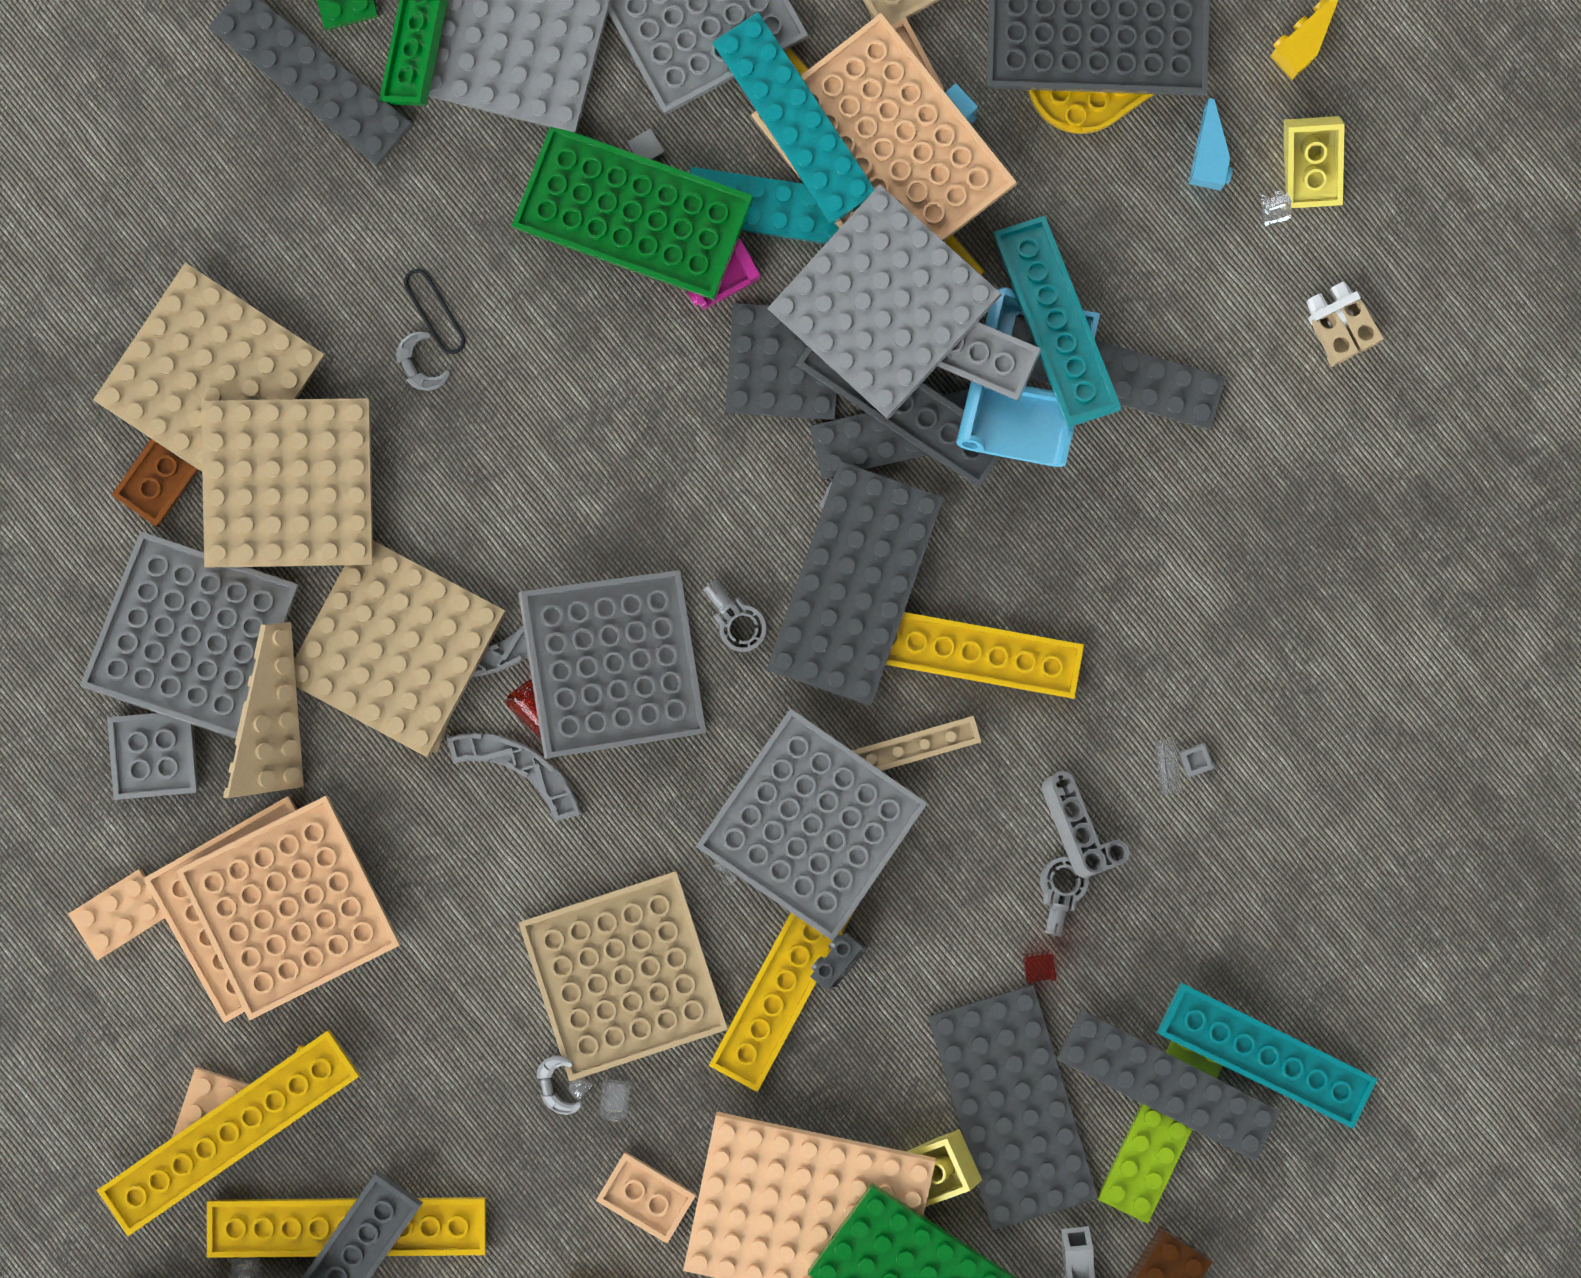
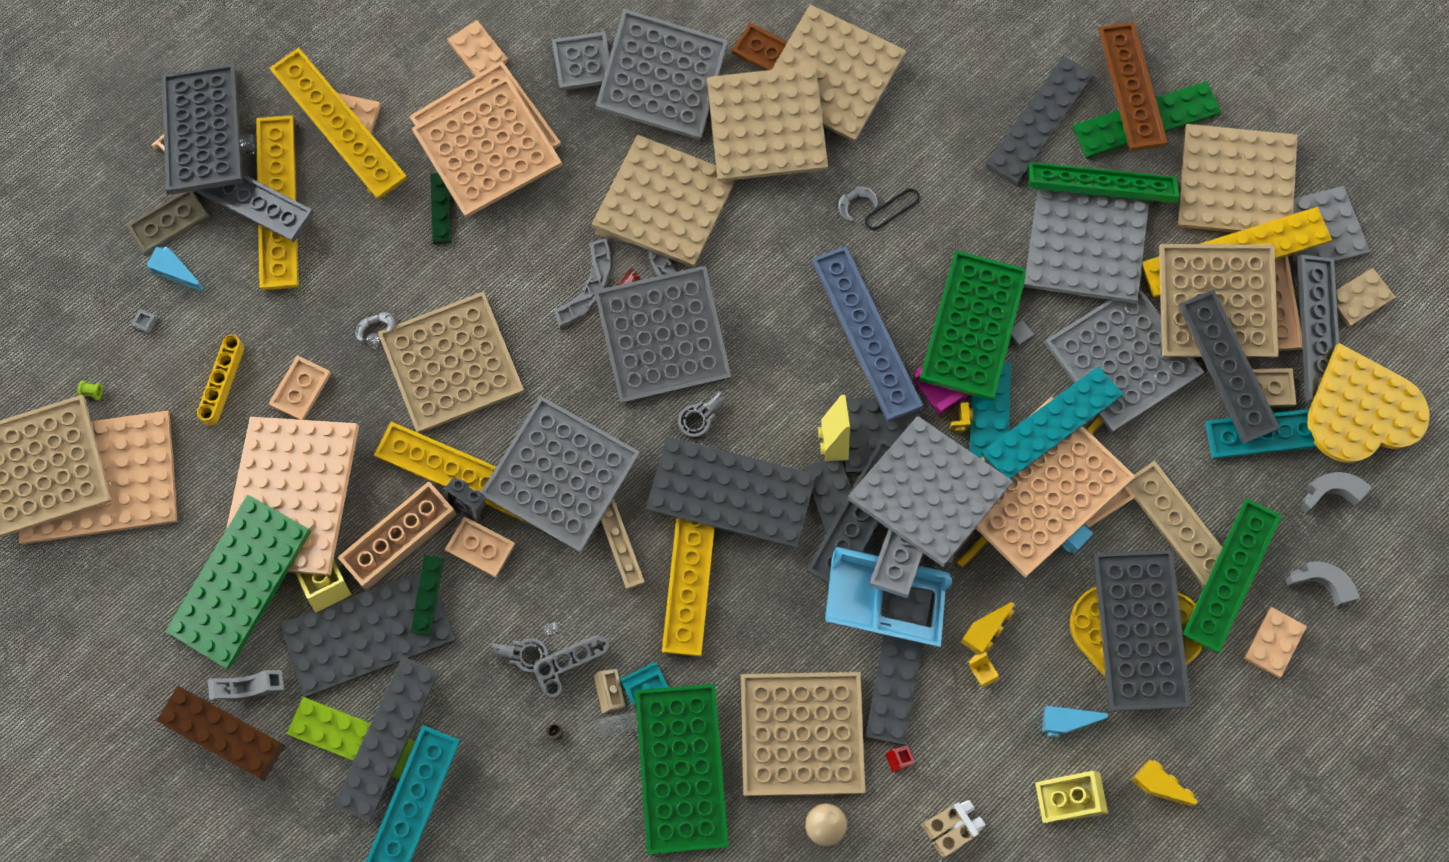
camera: 85 degrees right, 15 degrees down
tan wing [223,622,304,798] -> none
clear brick [599,1078,632,1122] -> none
teal plate [993,215,1121,428] -> none
clear red panel [1022,950,1057,983] -> none
light grey tile [1178,742,1214,778] -> none
clear tile [1261,190,1291,226] -> none
none -> light nougat brick [337,481,457,591]
none -> dark green plate [410,555,445,636]
none -> dark green plate [430,173,452,244]
none -> light nougat plate [445,516,516,578]
none -> clear hinge [543,622,559,638]
none -> dark brown hinge [546,723,563,741]
none -> tan slope [594,669,626,713]
none -> teal plate [620,662,668,706]
none -> green plate [635,684,729,854]
none -> tan plate [741,672,865,796]
none -> tan piece [805,803,847,847]
none -> sand blue plate [812,246,923,422]
none -> light yellow slope [818,395,850,462]
none -> red slope [885,745,915,772]
none -> yellow bracket [949,402,973,433]
none -> yellow slope [960,602,1015,654]
none -> yellow bracket [969,652,1000,688]

